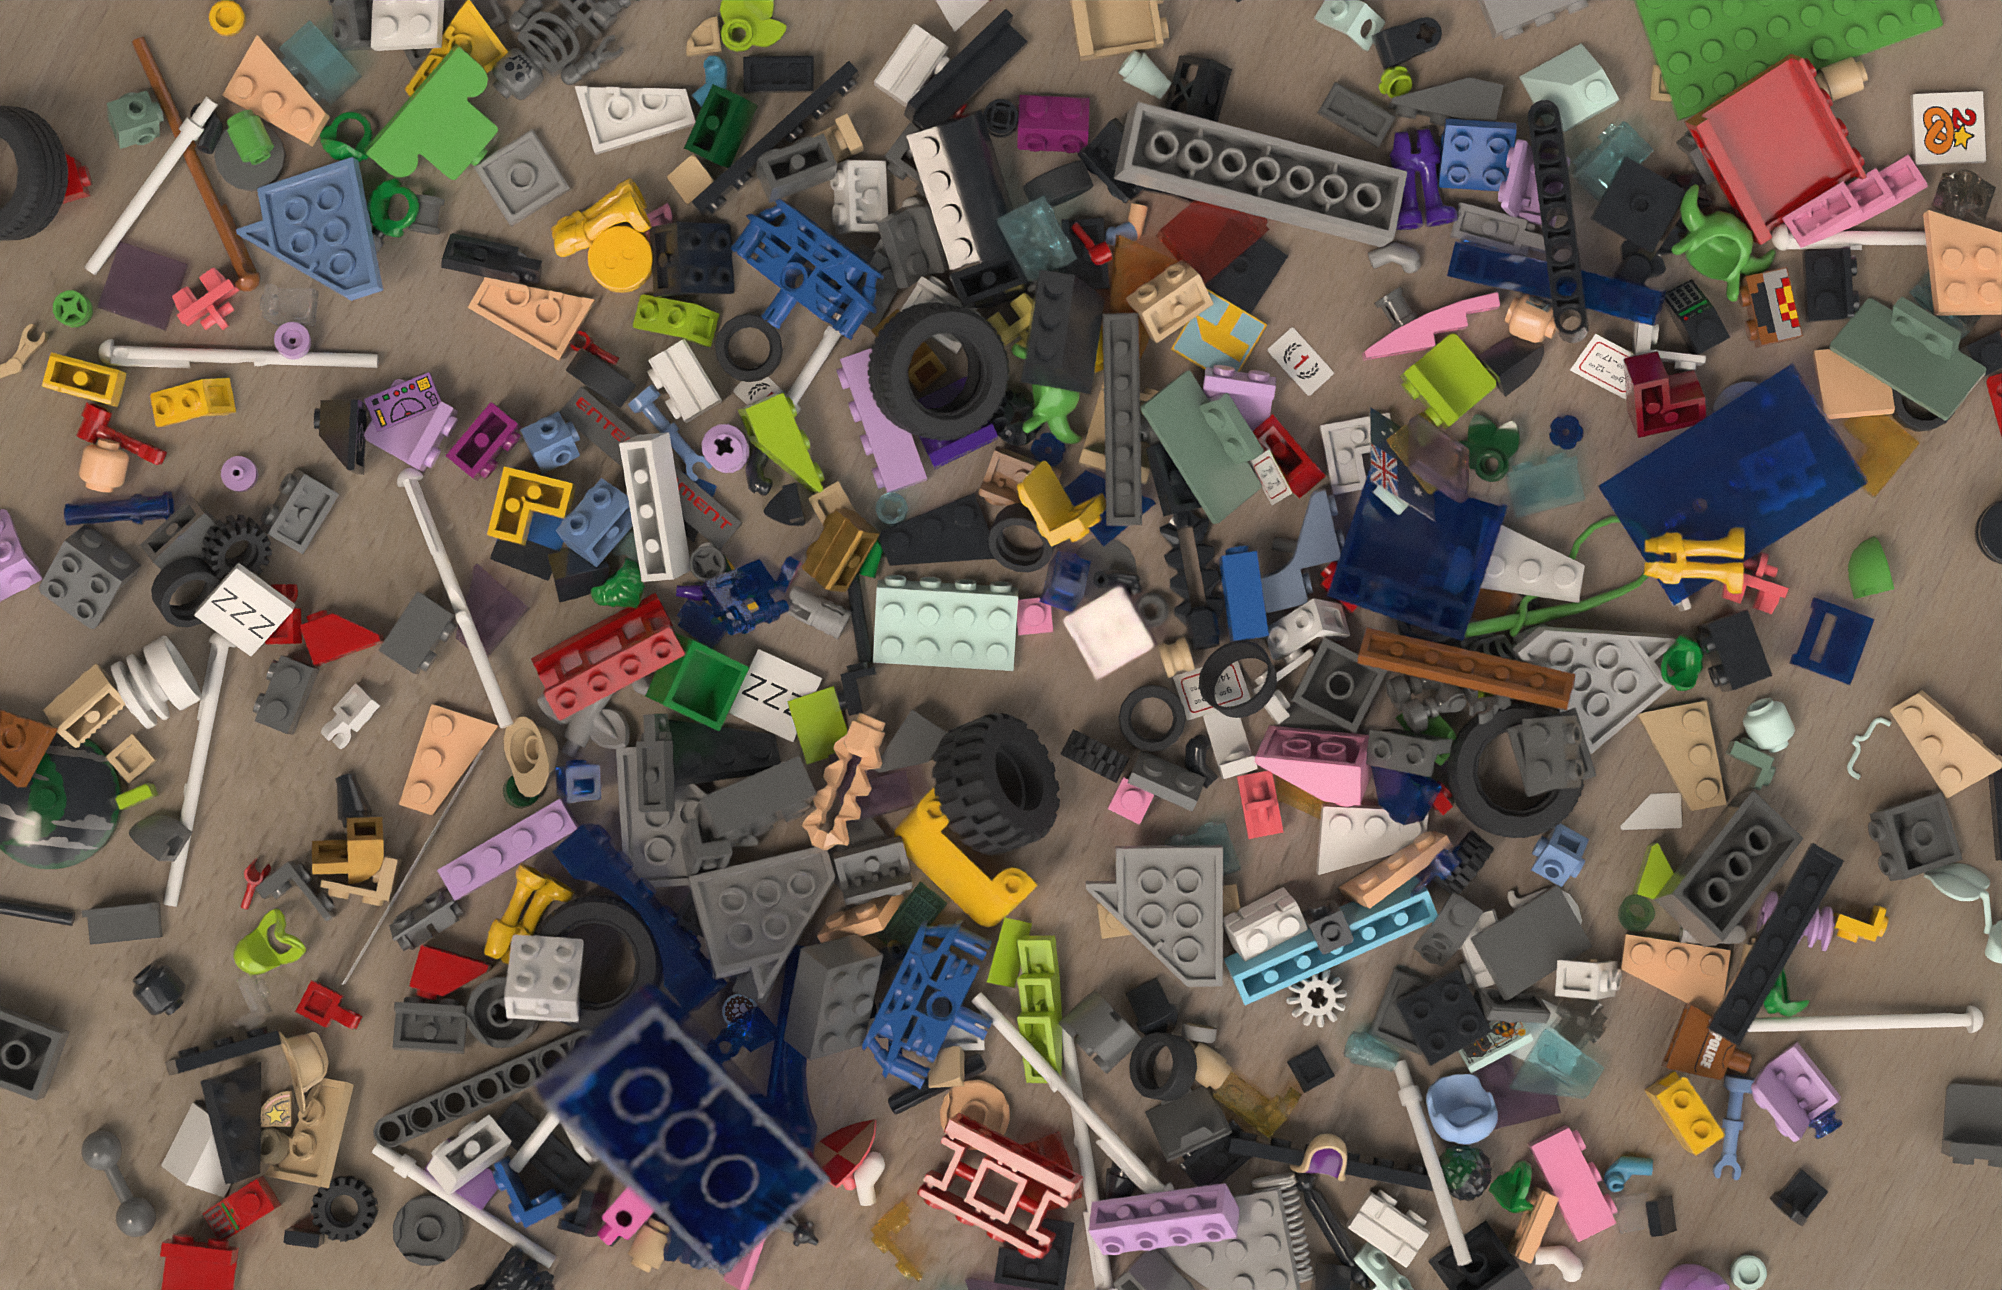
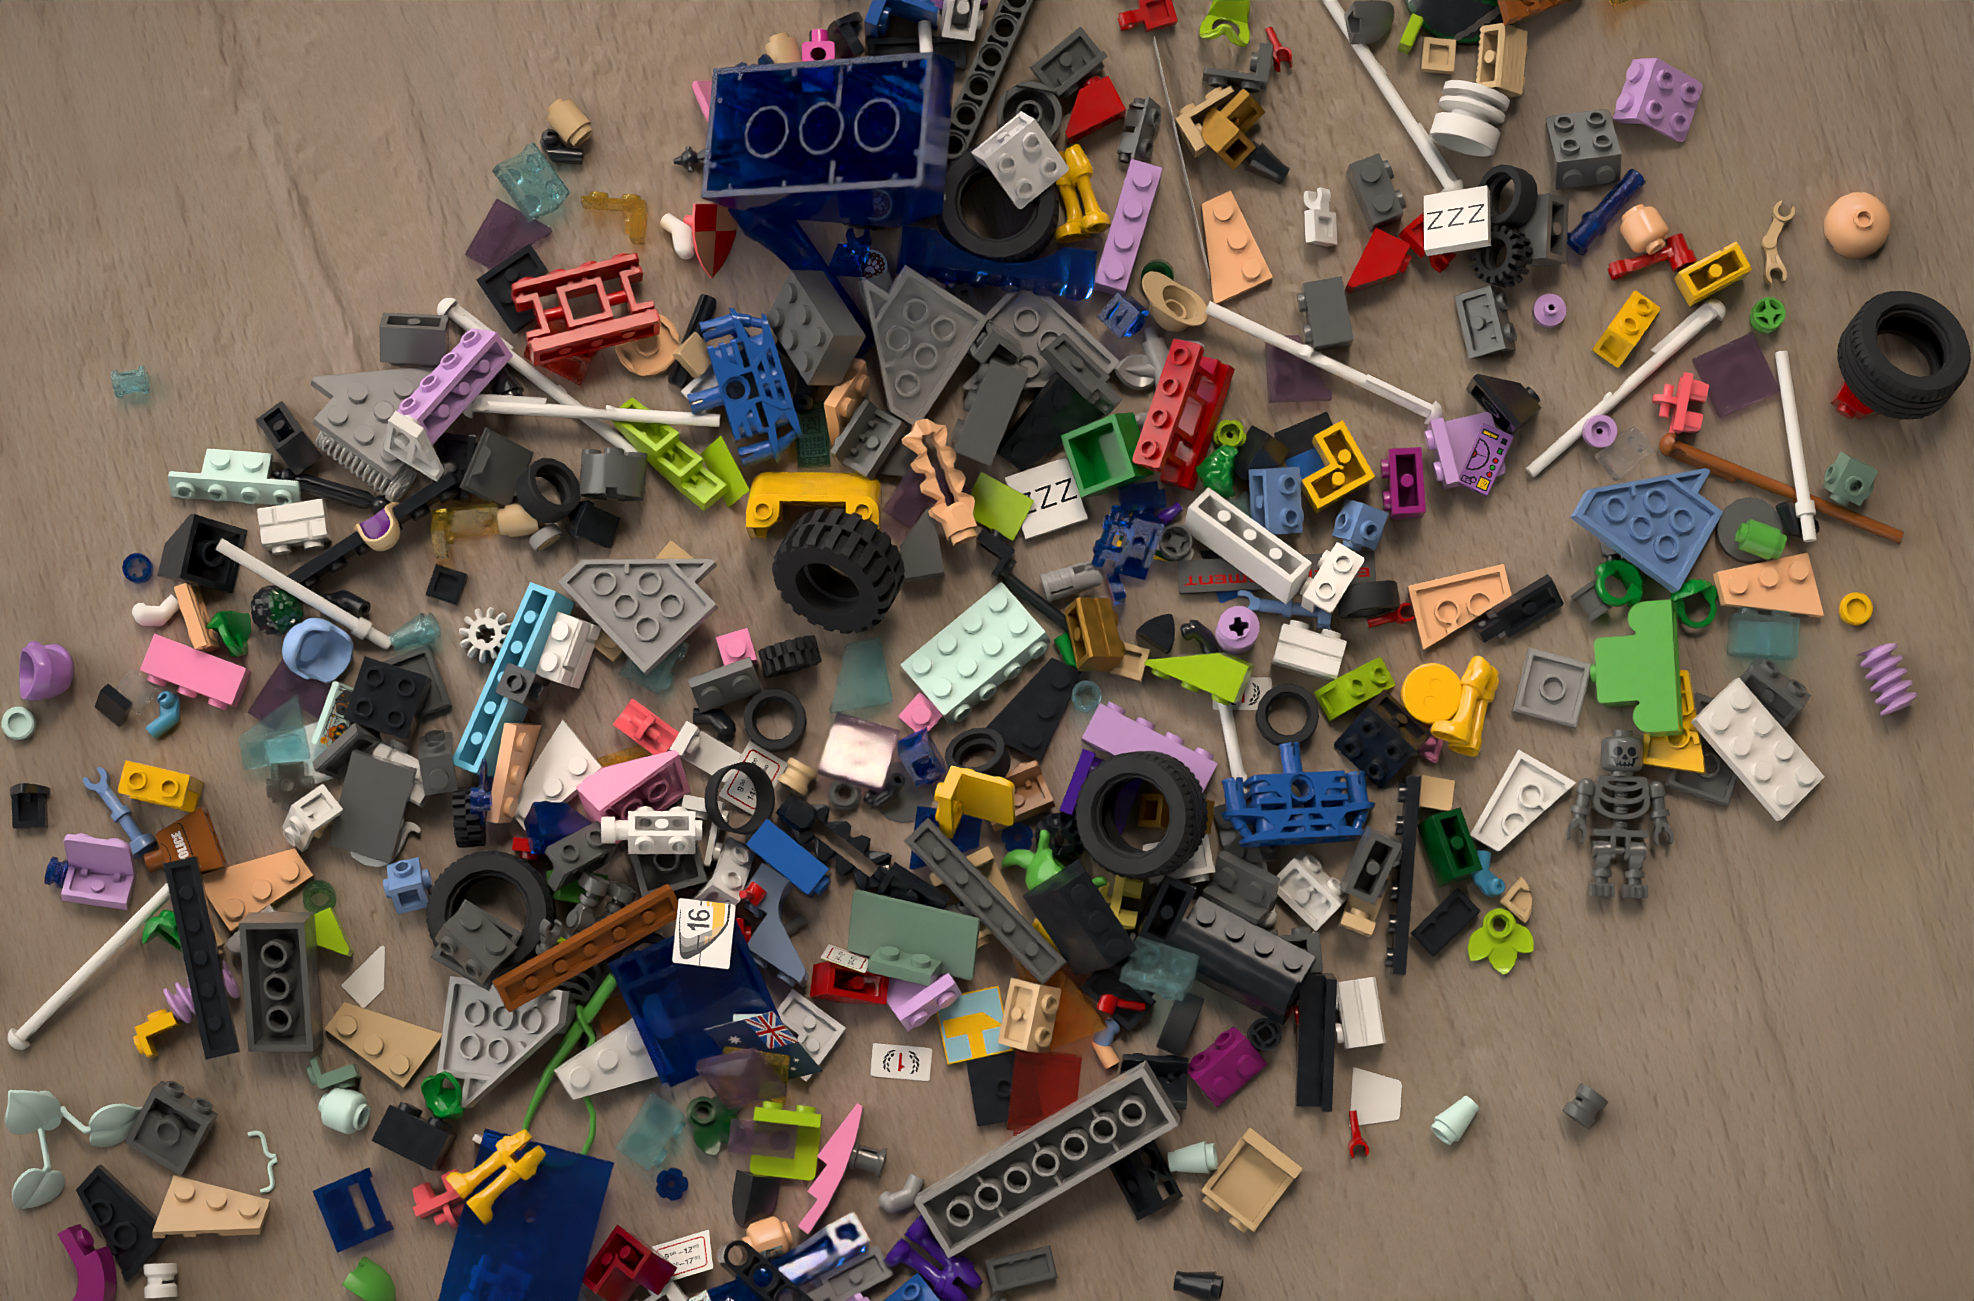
camera: 140 degrees right, 5 degrees down
none -> black arm [322,590,371,617]
none -> white wing [383,411,444,482]
none -> white brick [601,806,702,854]
none -> sticker [672,898,736,969]
none -> plate [728,1119,798,1159]
none -> red hand [739,881,767,907]
none -> clear light blue wing [829,637,893,714]
none -> lime plate [1214,420,1246,449]
none -> white bracket [1300,542,1364,613]

